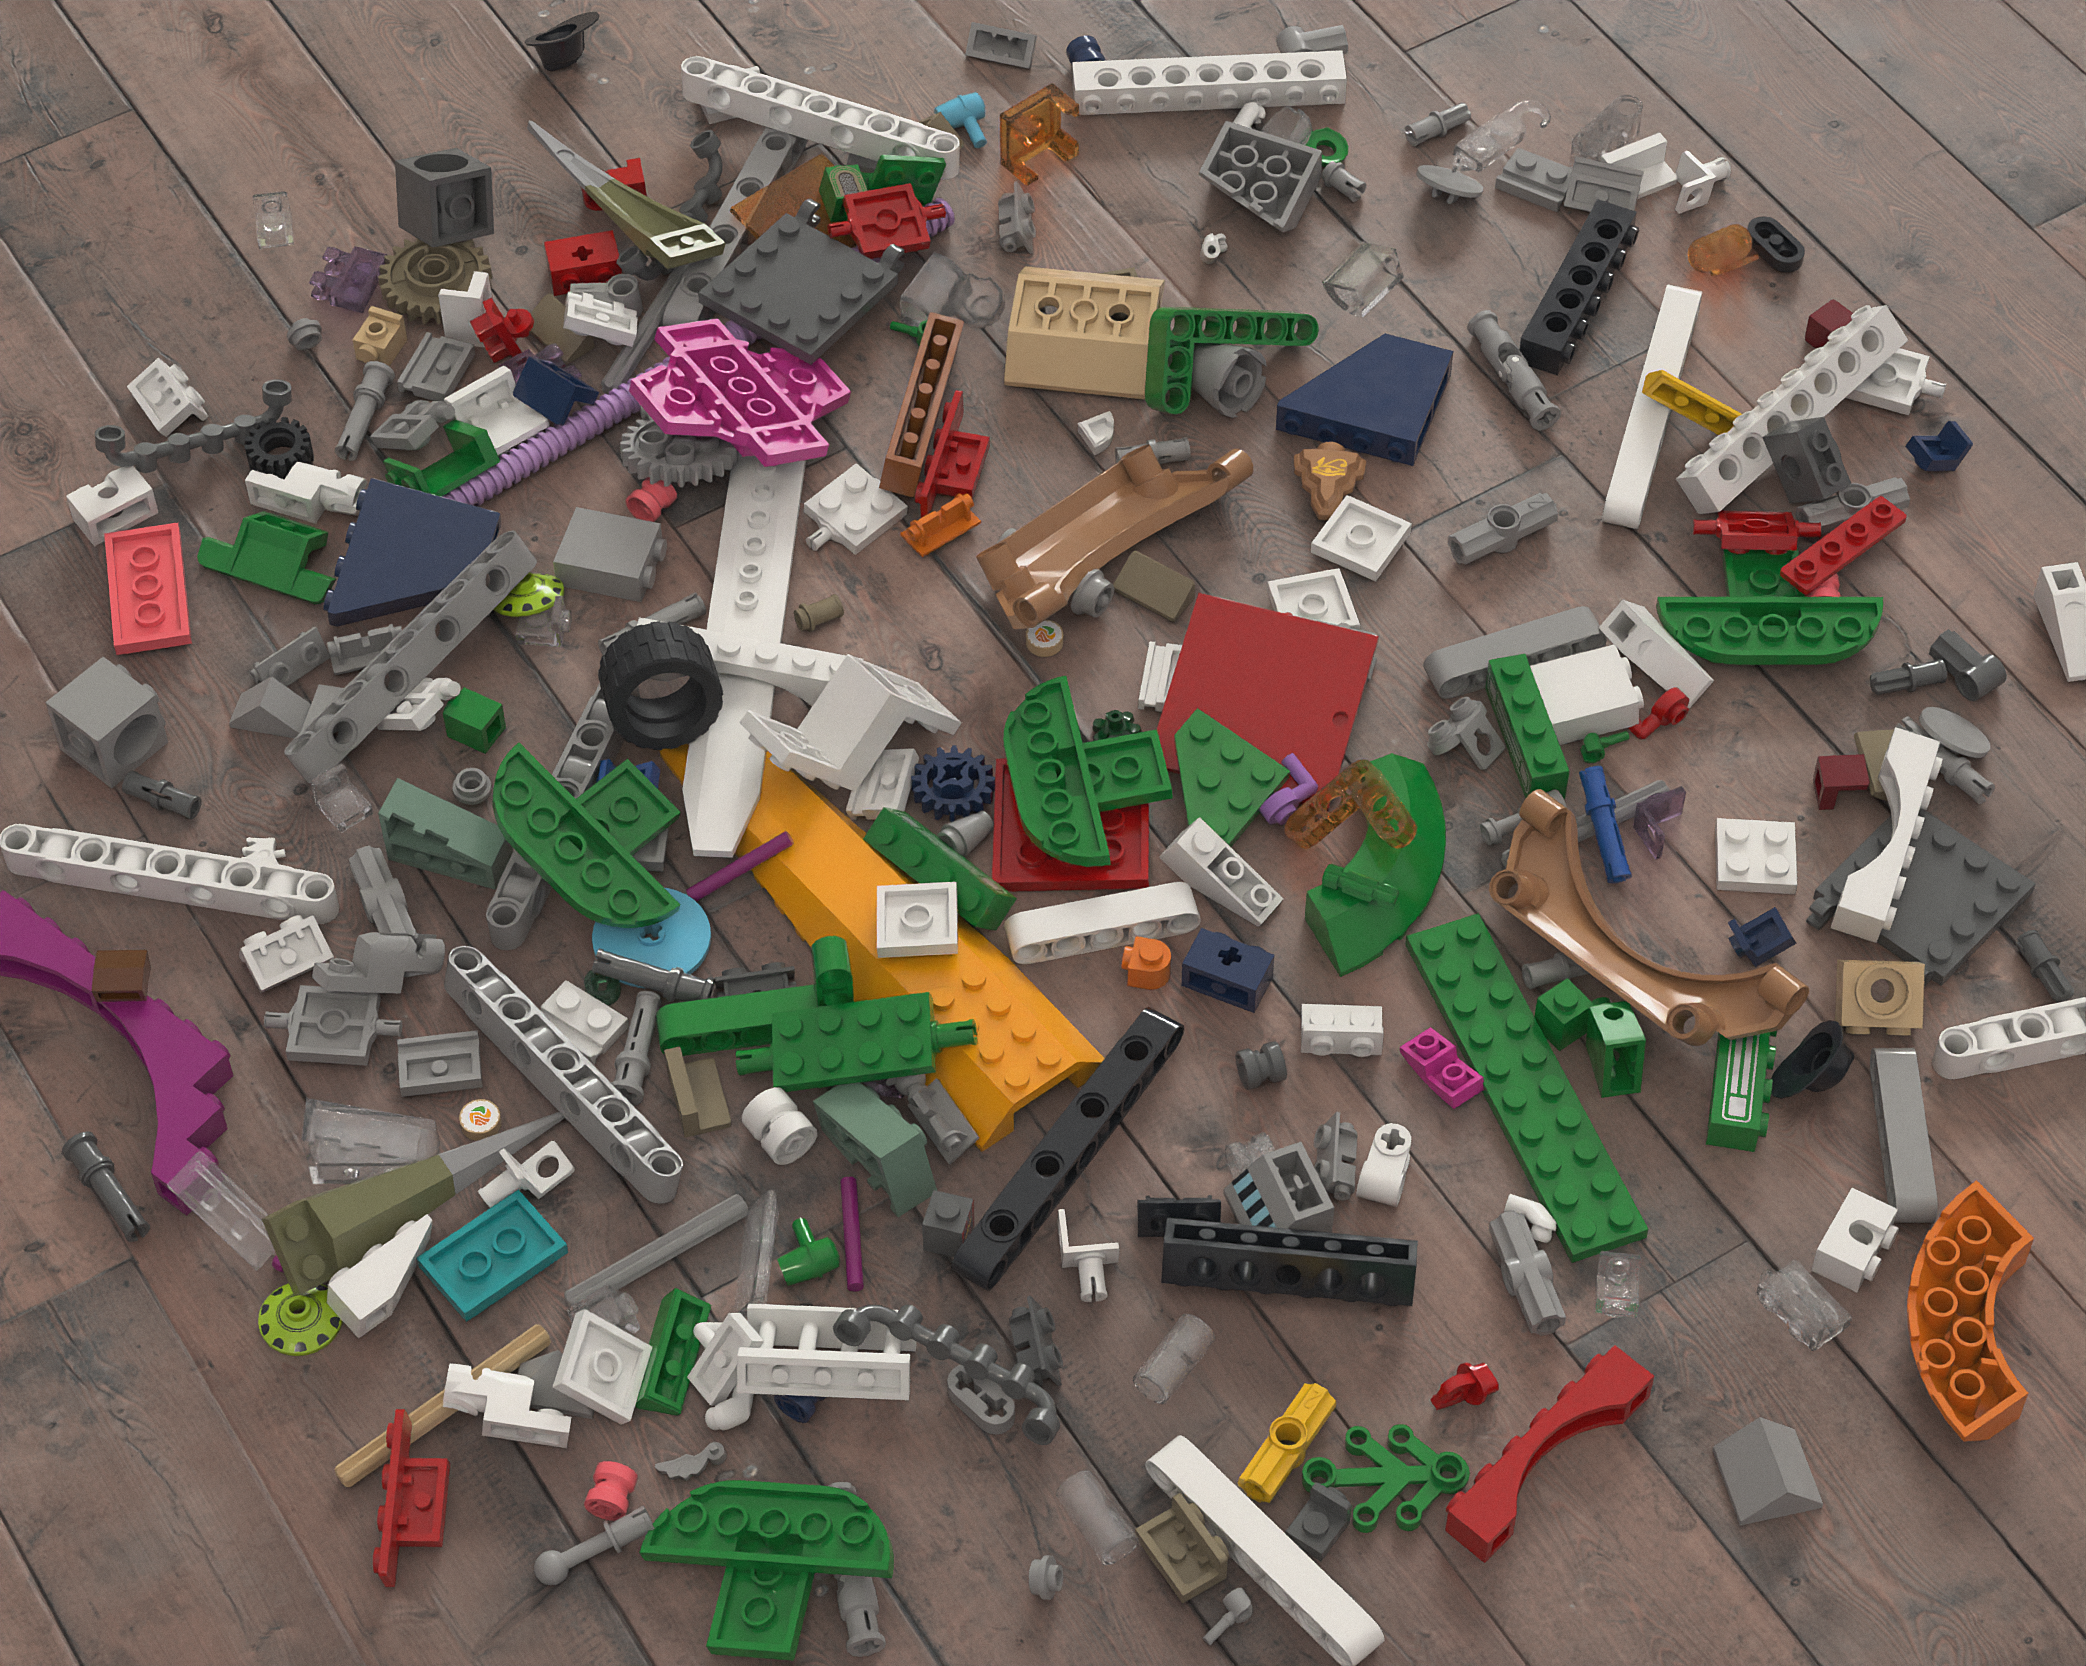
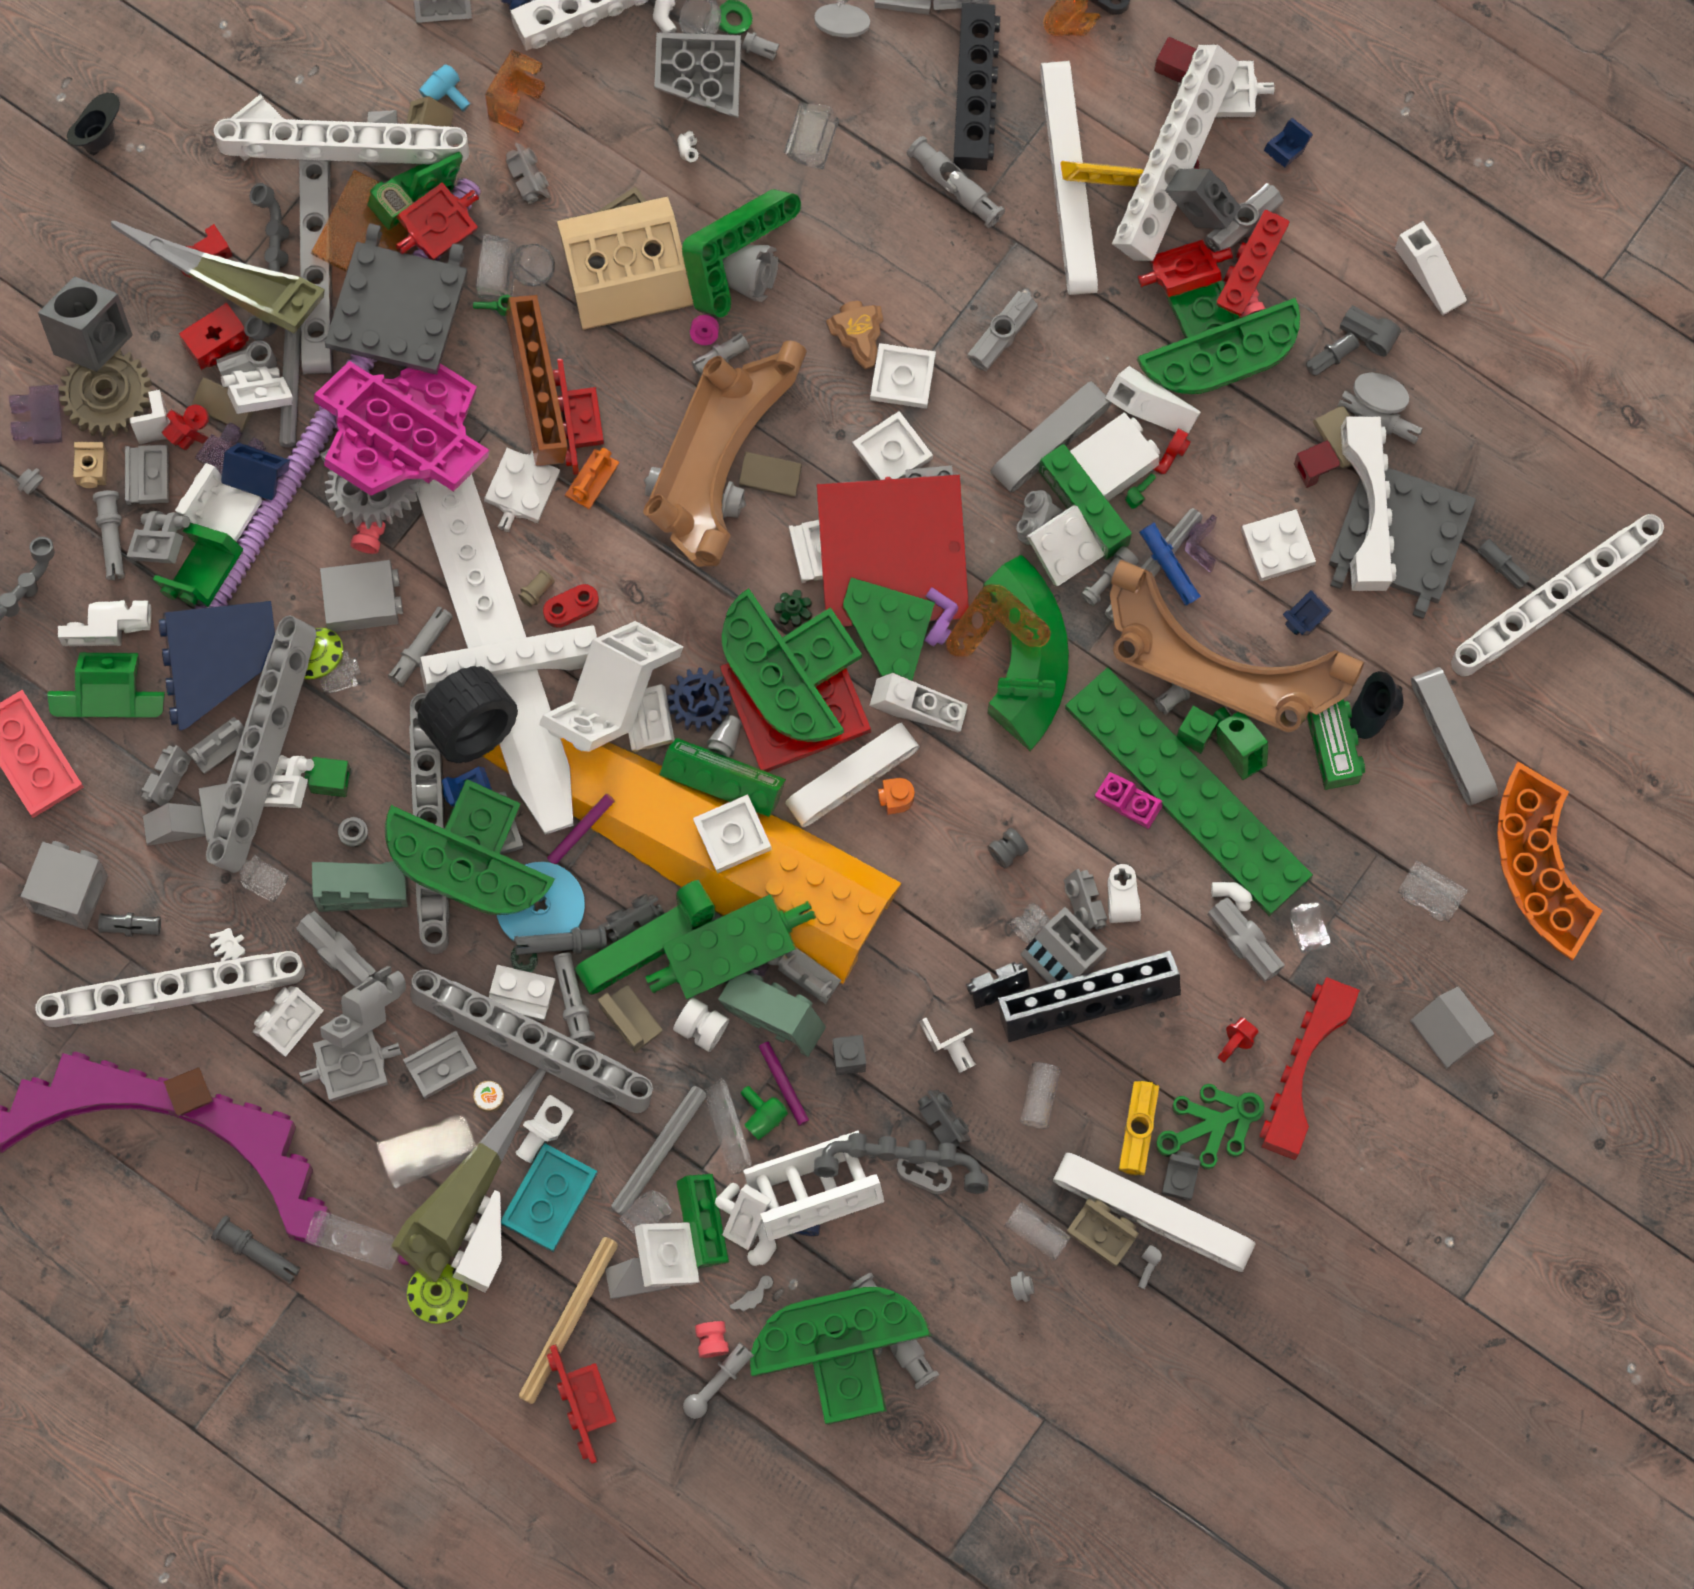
camera: 25 degrees left, 20 degrees up
black tyre [244,417,314,479] -> none
white plate [443,1363,572,1448] -> none
black beam [951,1007,1185,1291] -> none
white tile [1078,411,1114,455] -> none
dark blue brick [1181,928,1275,1013] -> none
dark blue slope [1276,333,1453,466] -> none
white bracket [1301,1004,1383,1057] -> none
white brick [1811,1188,1899,1292] -> none
tan brick [1835,959,1925,1035] -> none
none -> red plate [543,584,599,628]
none -> dark pink tile [690,315,719,345]
none -> white plate [1026,505,1104,586]

